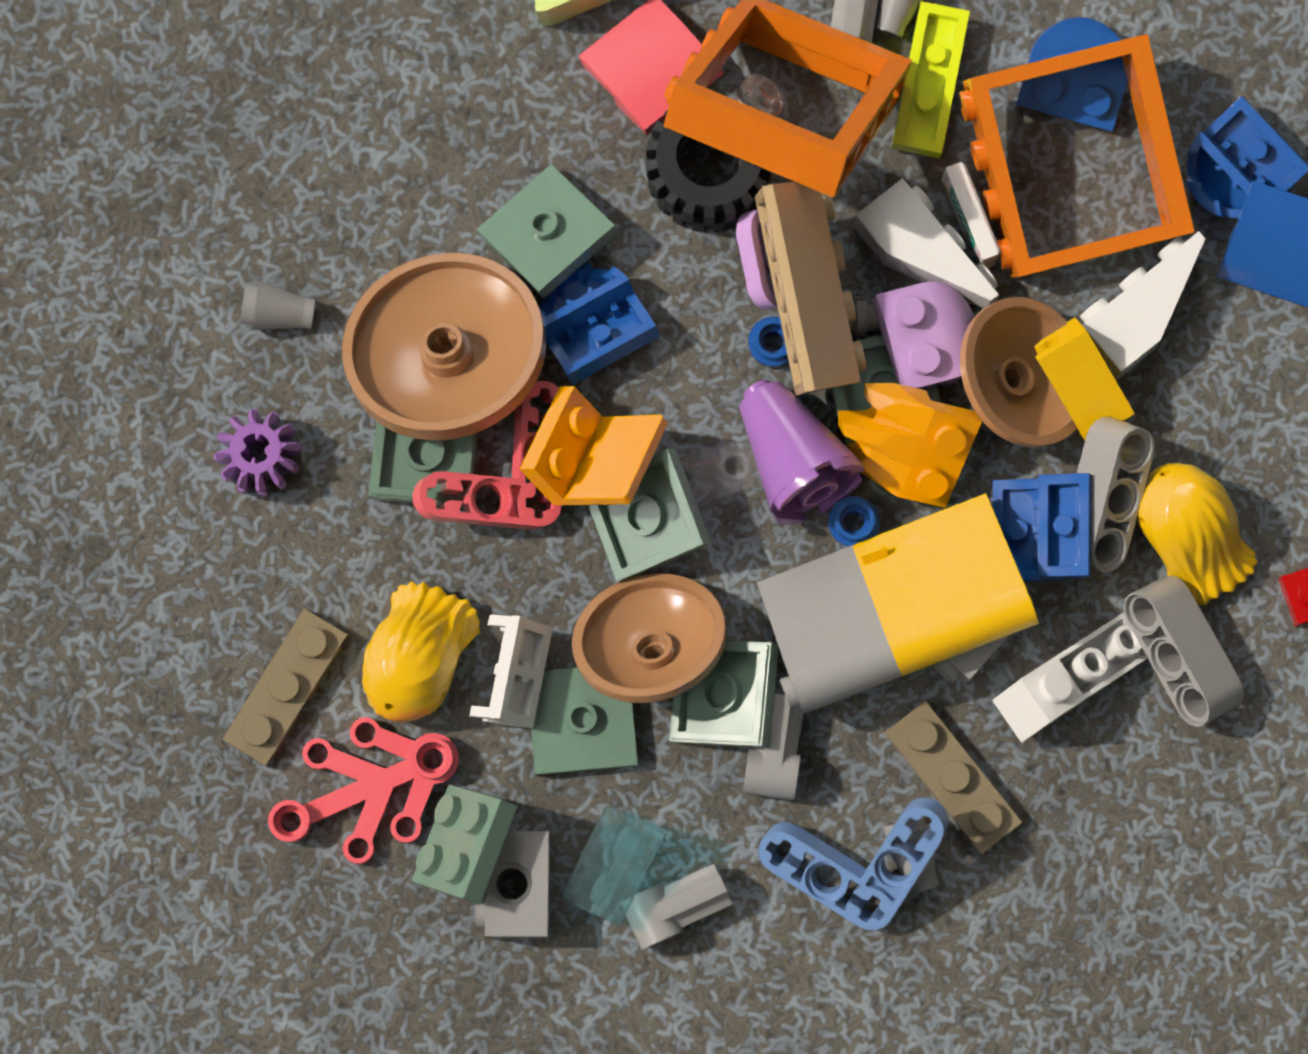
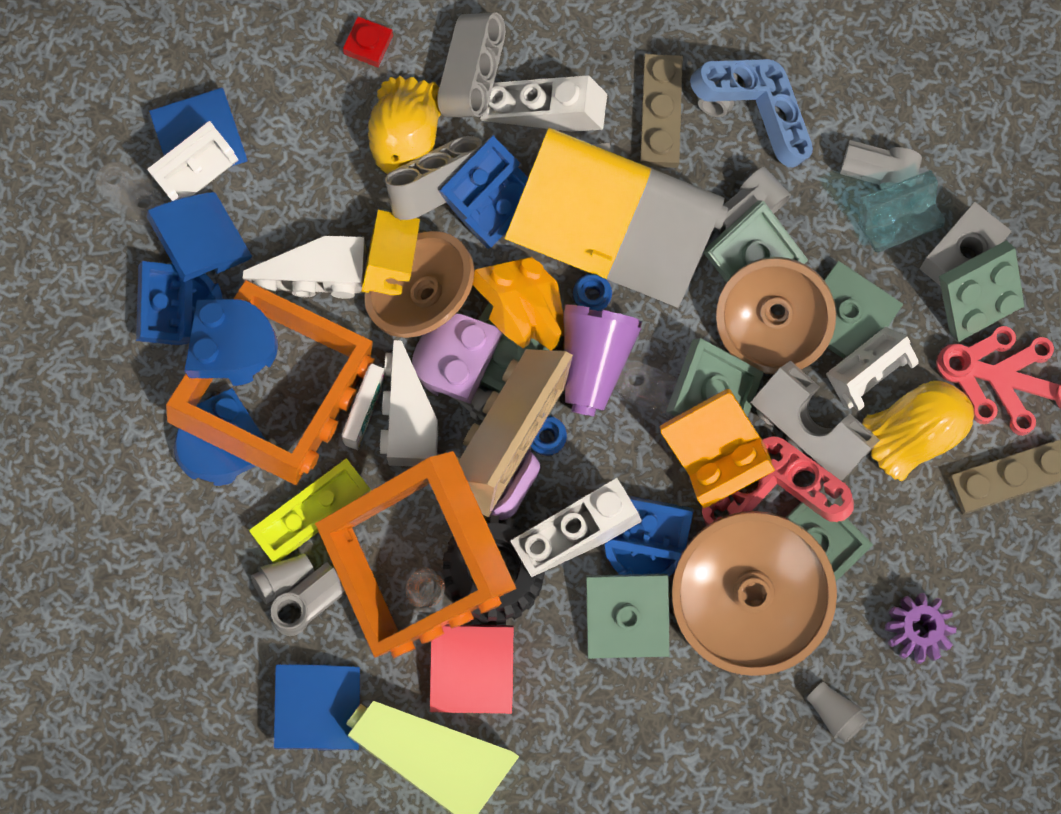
camera: 145 degrees left, 5 degrees down
none -> blue slope [184,299,278,386]
none -> white slope [511,478,642,577]
none -> light grey arch [750,361,880,481]

